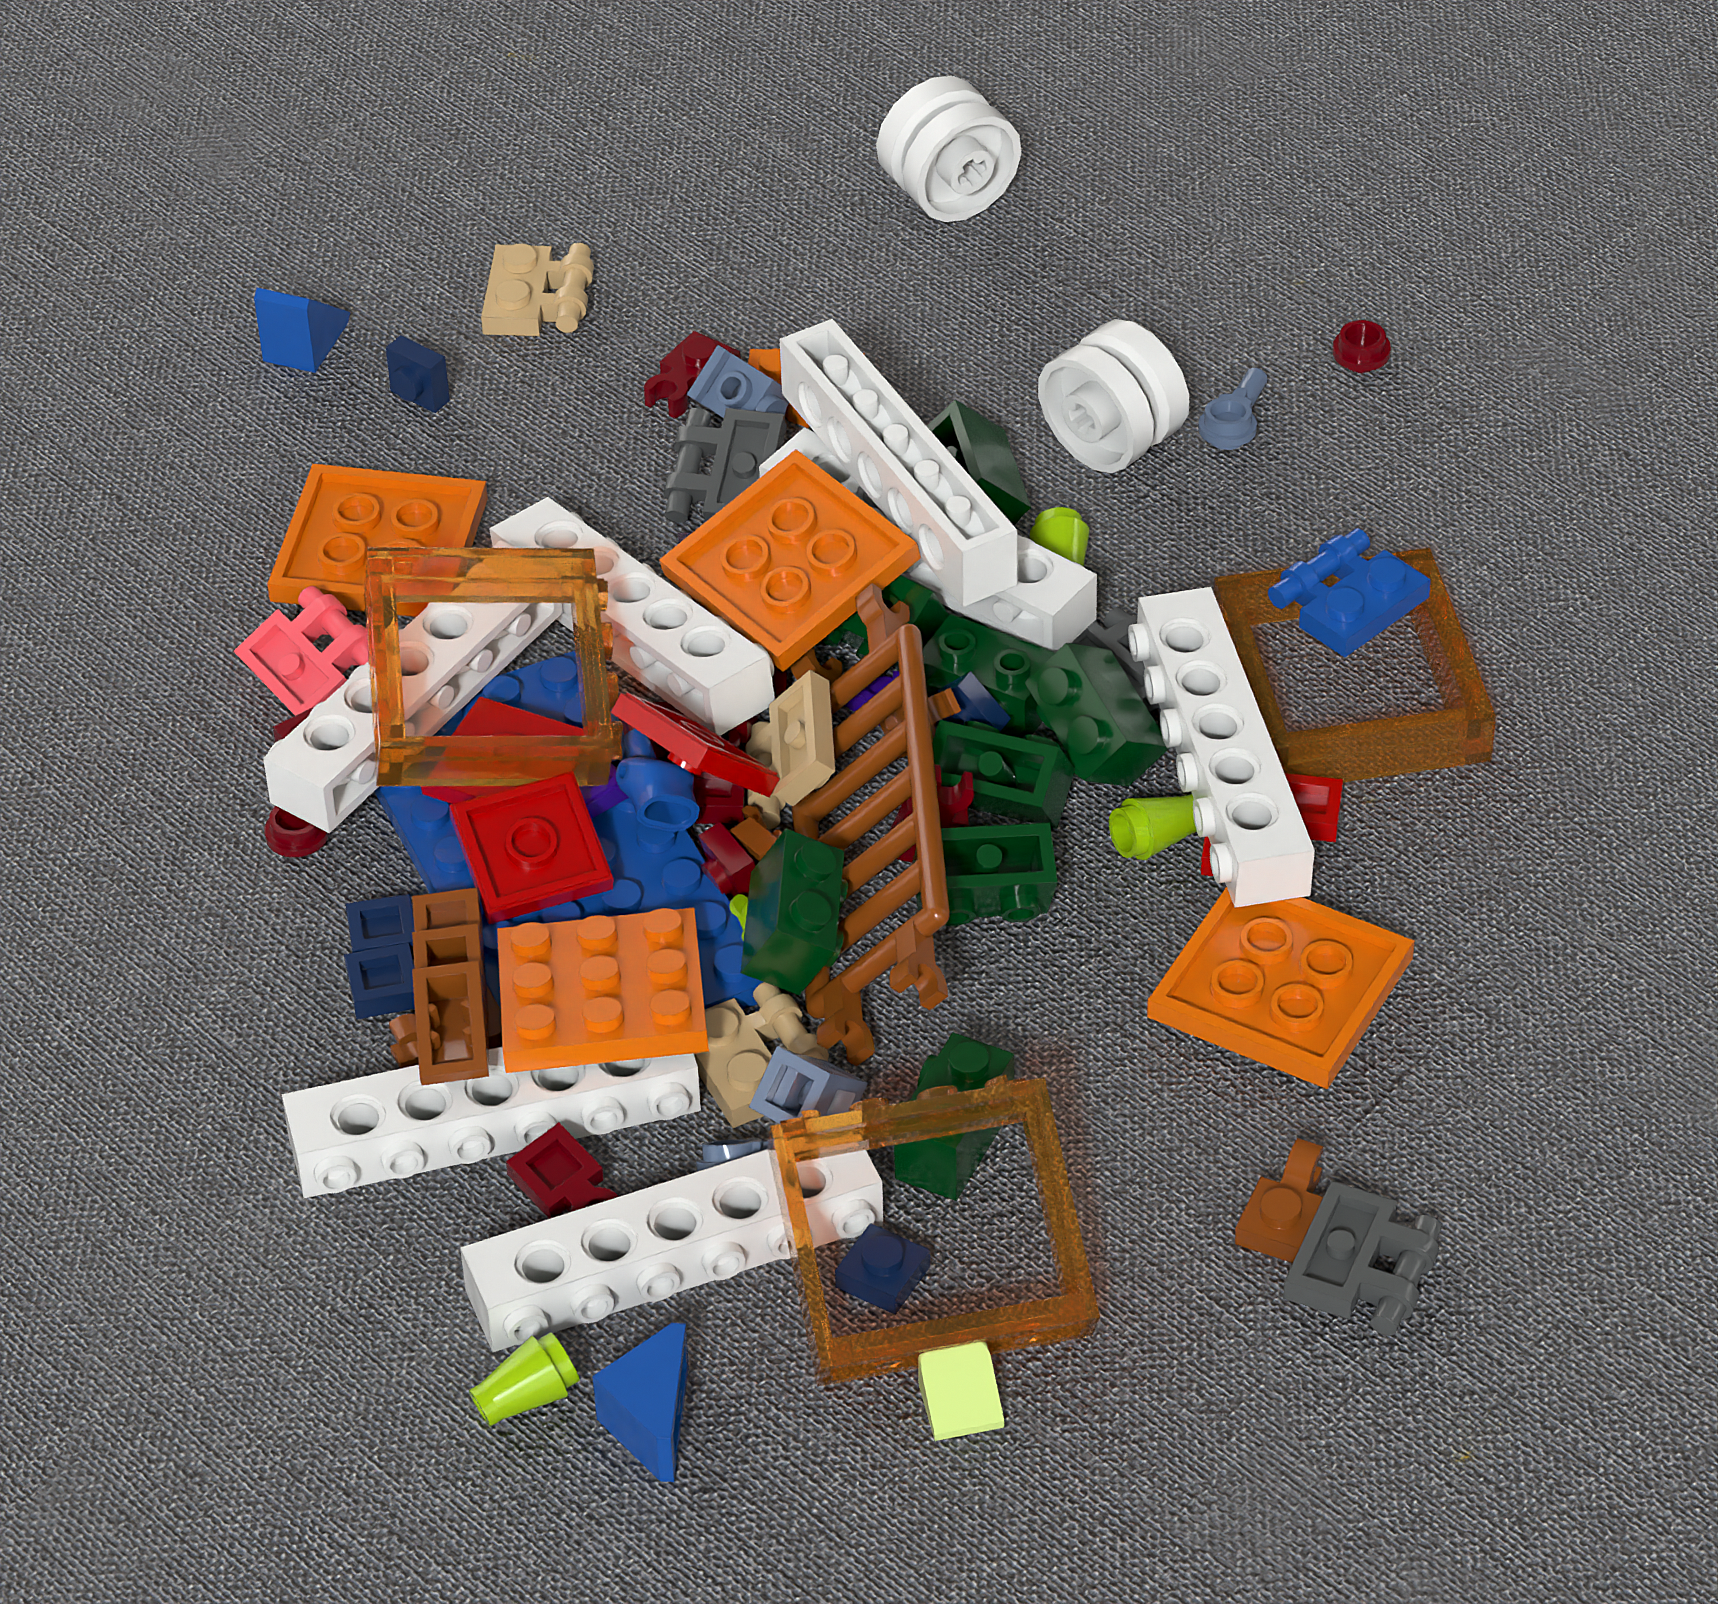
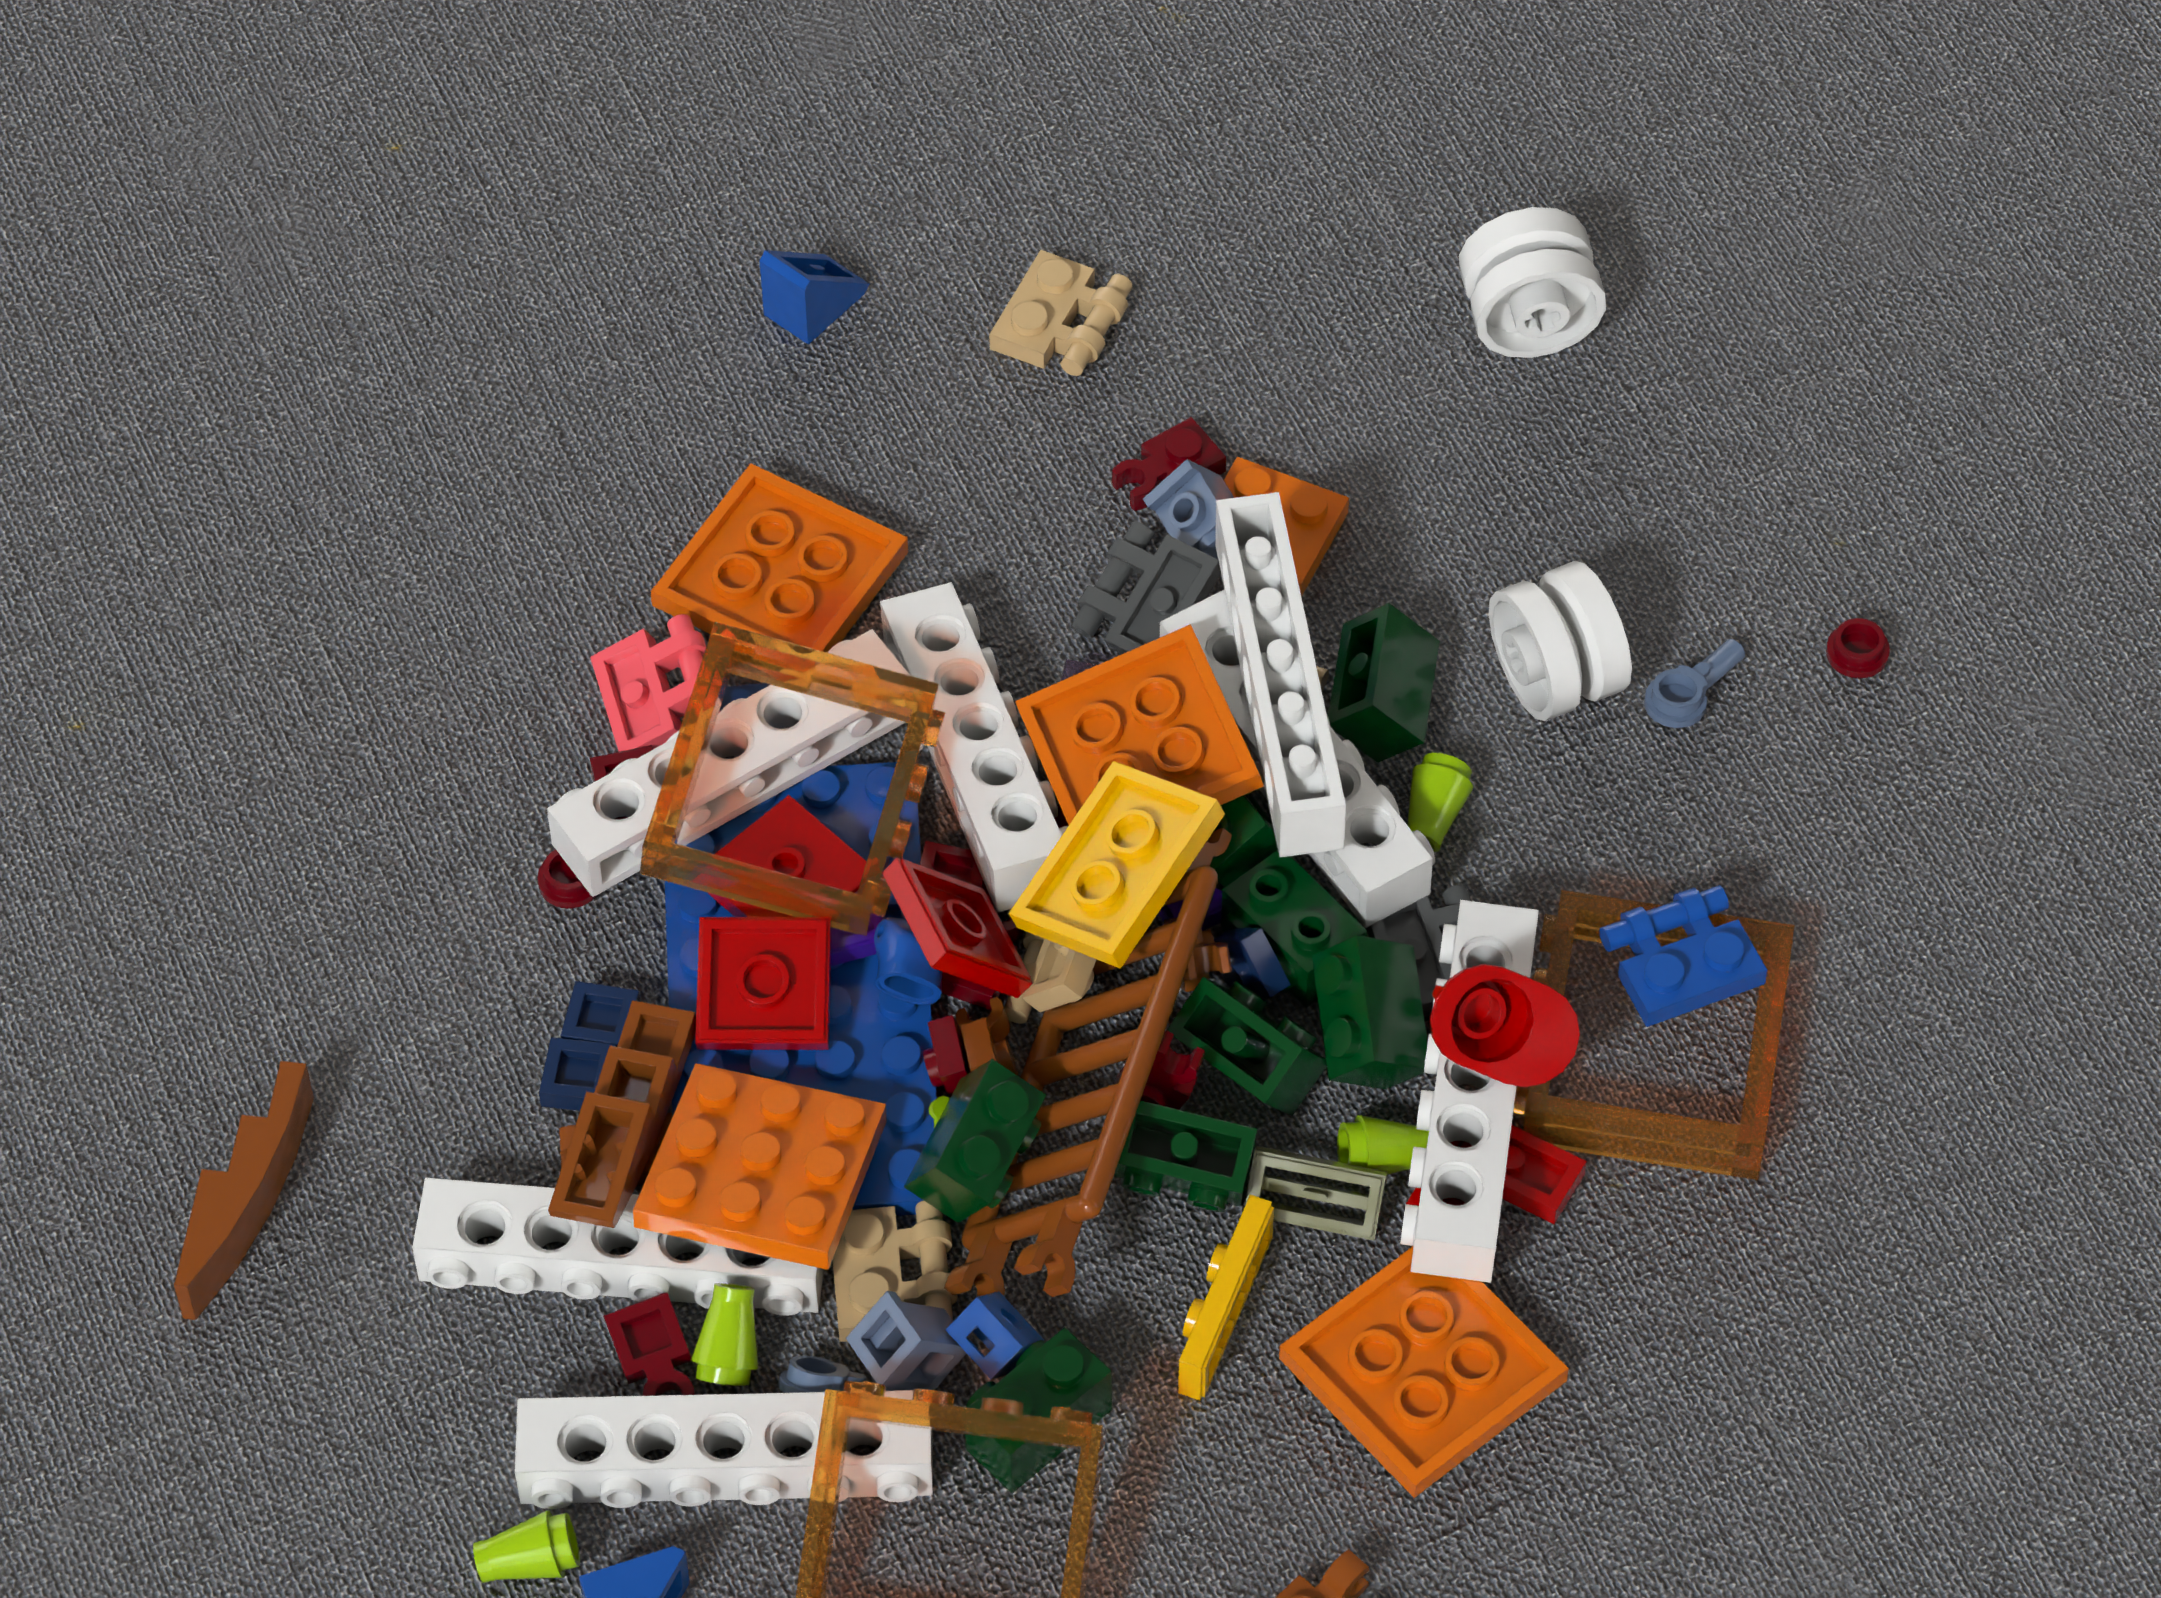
camera: 20 degrees right, 10 degrees up
dark blue plate [386,335,450,413] -> none
dark blue plate [835,1223,930,1315] -> none
none -> dark orange slope [174,1061,314,1320]
none -> lime cone [691,1283,759,1386]
none -> blue piece [945,1291,1044,1379]
none -> yellow plate [1008,761,1225,969]
none -> yellow plate [1178,1195,1274,1401]
none -> olive tile [1245,1146,1388,1241]
none -> red piece [1430,964,1580,1087]

